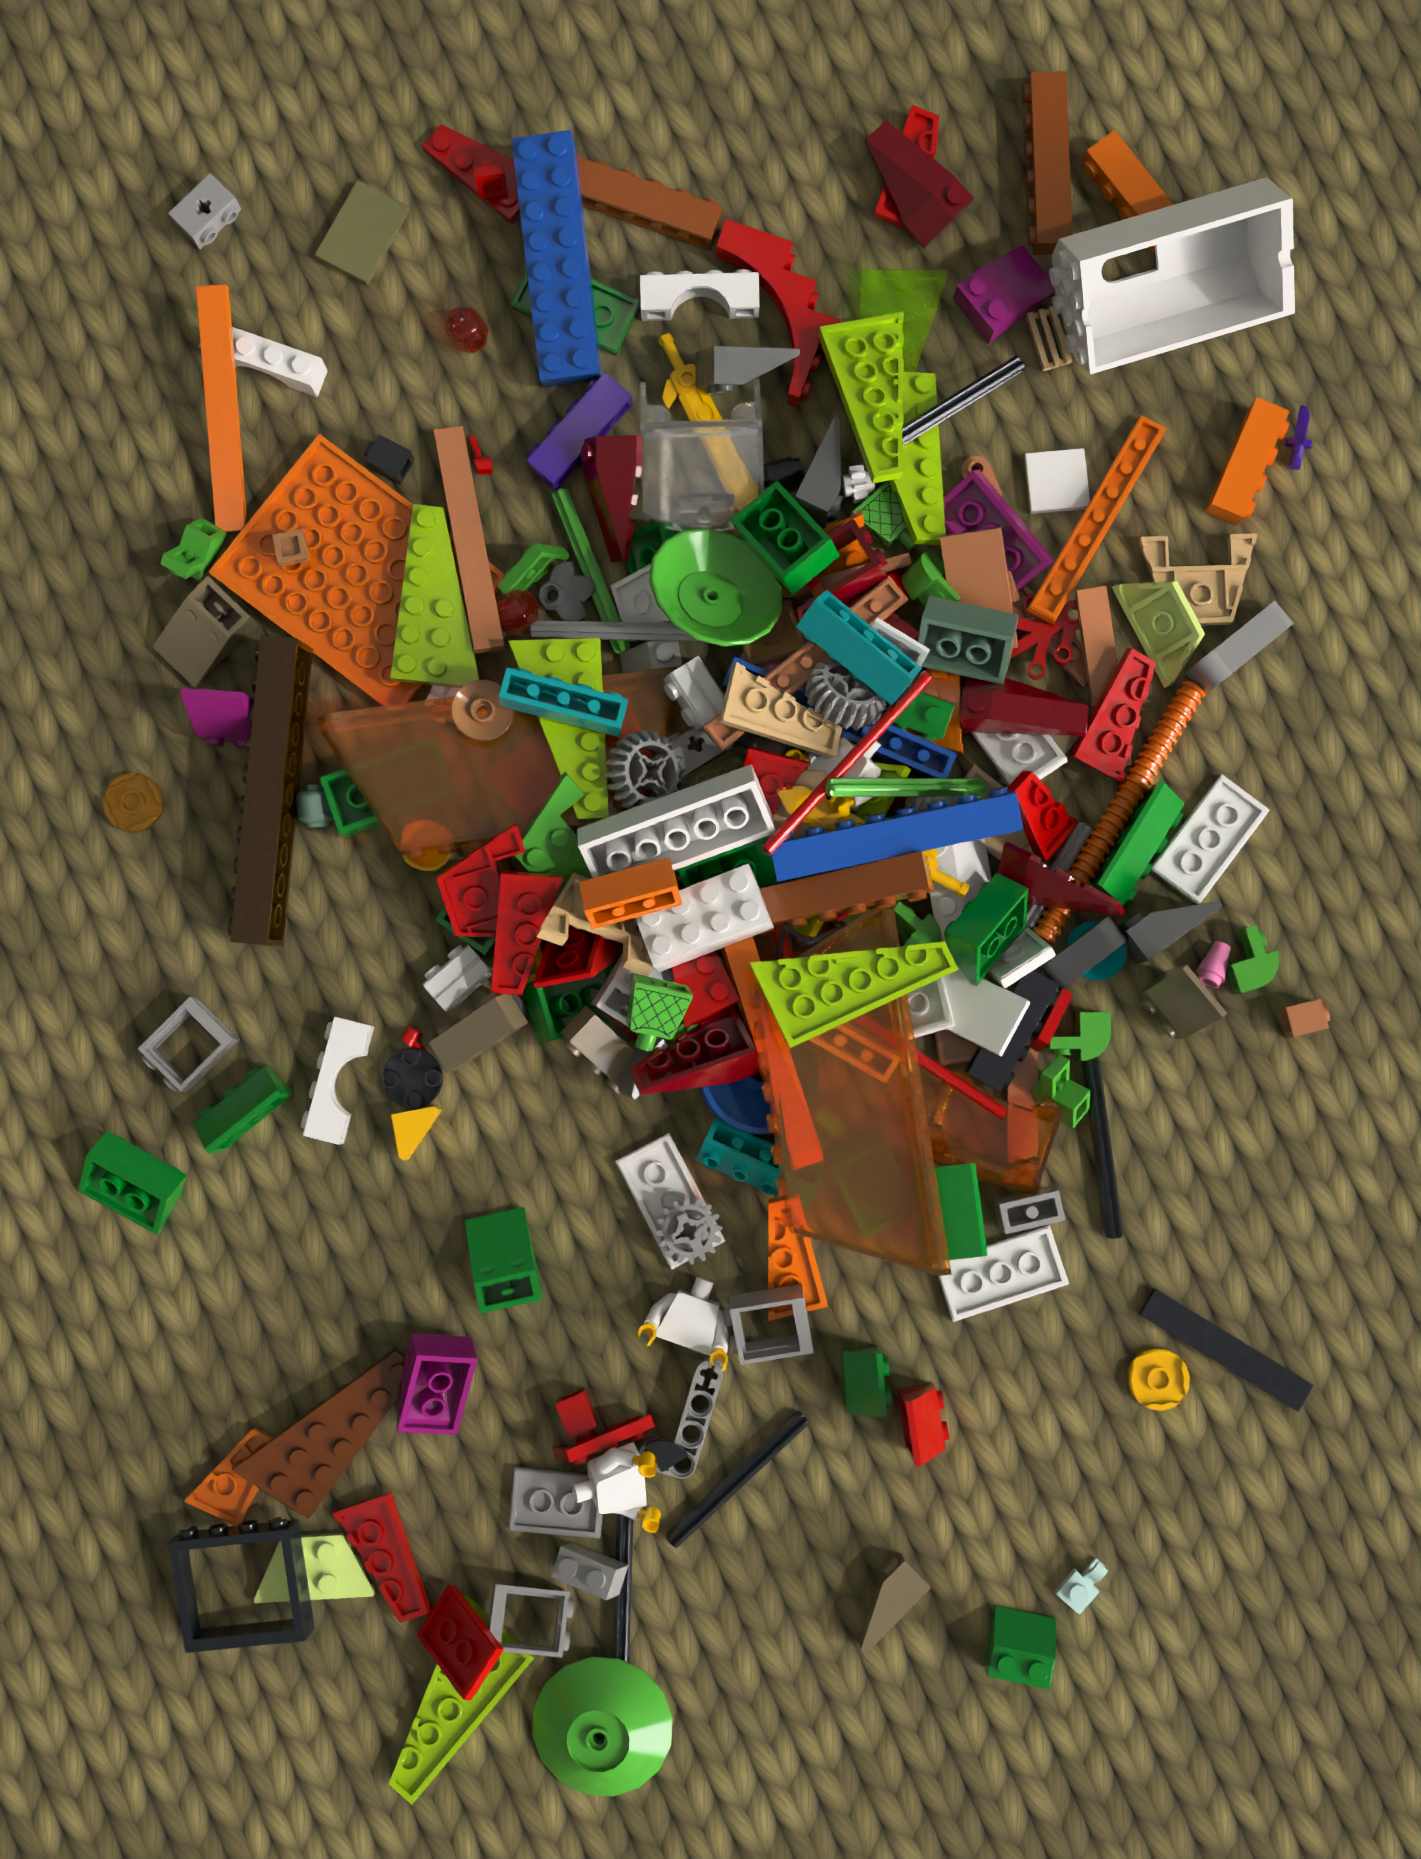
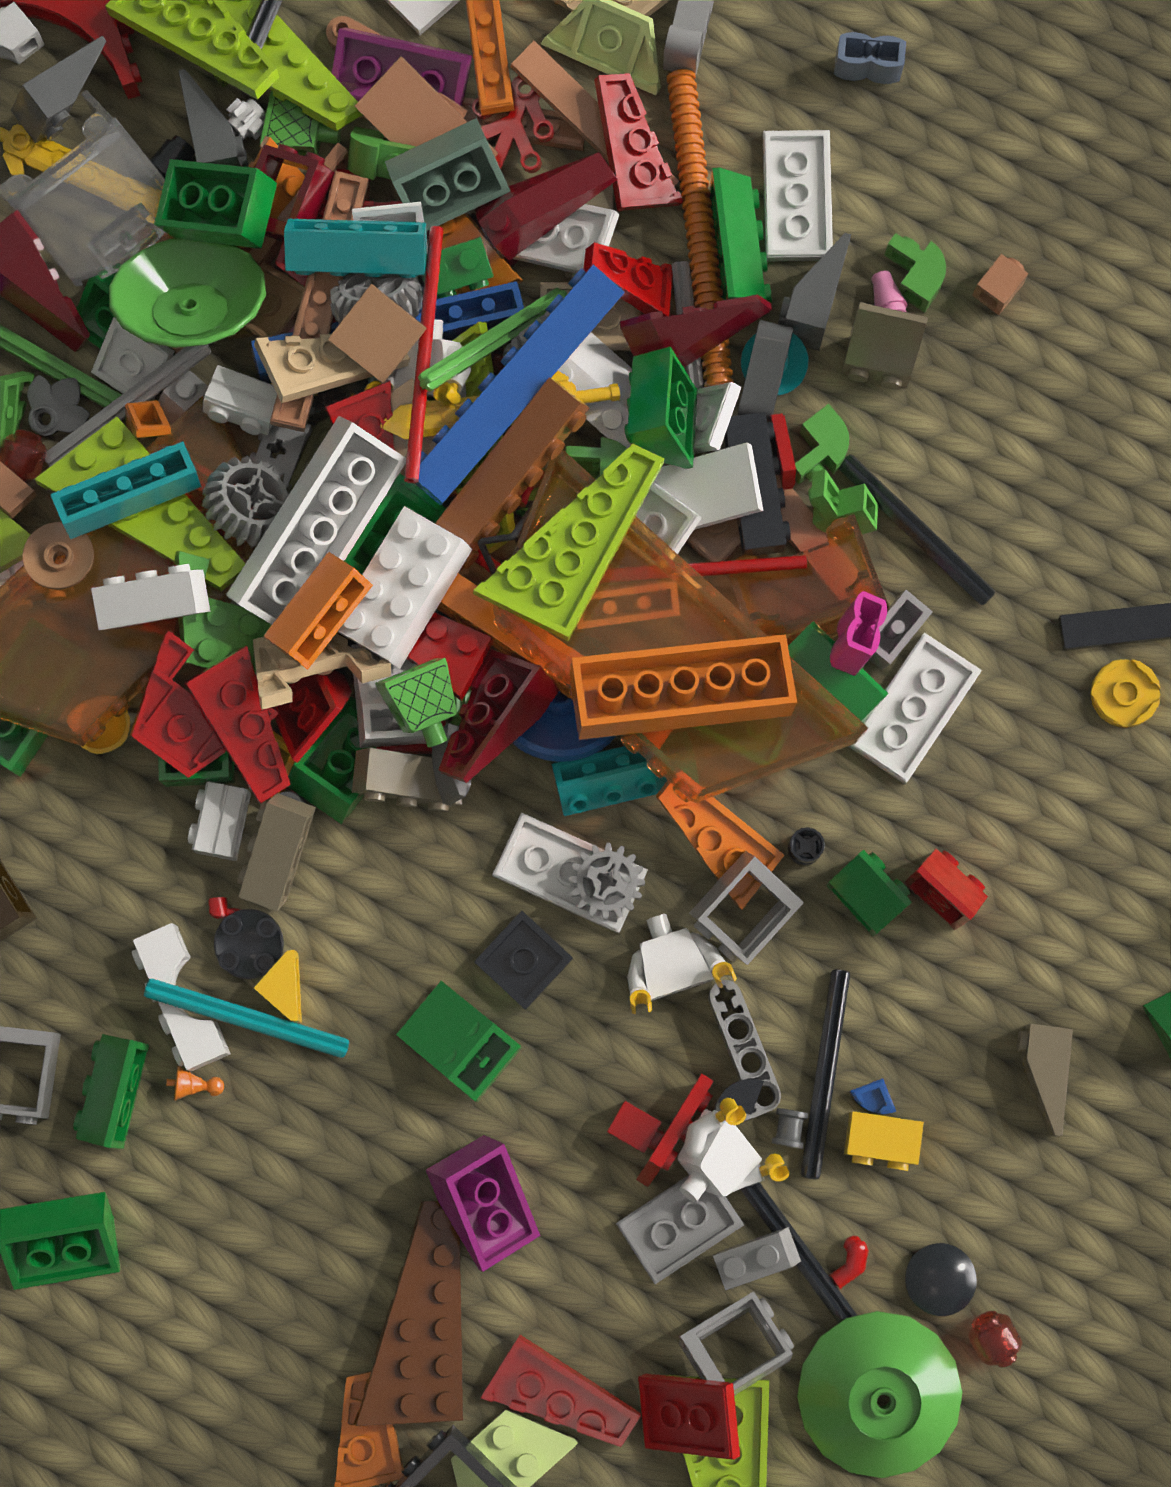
camera: 35 degrees left, 5 degrees down
none -> white brick [91,564,211,630]
none -> orange slope [125,400,171,438]
none -> teal axle [144,978,349,1058]
none -> orange piece [166,1066,224,1101]
none -> medium nougat tile [328,283,427,383]
none -> black plate [474,911,573,1010]
none -> orange brick [569,634,797,740]
none -> dark grey bush [771,1108,808,1149]
none -> black wheel [787,827,825,866]
none -> dark pink brick [830,591,887,676]
none -> red arm [830,1235,869,1289]
none -> sand blue brick [834,32,906,84]
none -> yellow brick [844,1111,924,1171]
none -> blue tile [849,1078,896,1114]
none -> black dish [905,1243,977,1316]
none -> clear red head [969,1311,1023,1368]

